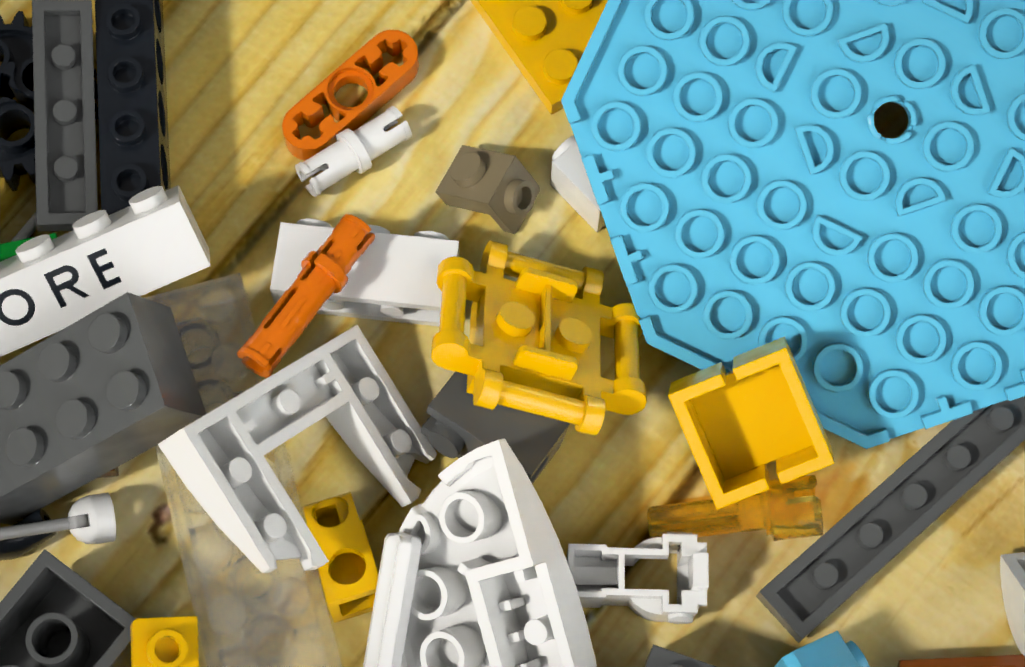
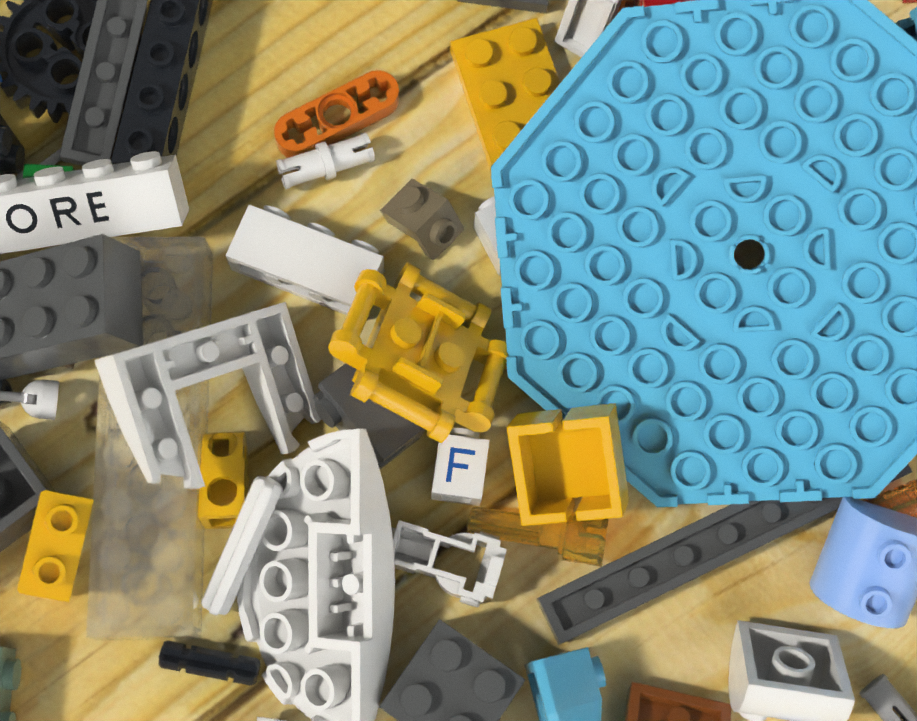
camera: 10 degrees right, 5 degrees up
orange pin [237,214,375,378] -> none
none -> white brick [431,428,489,506]

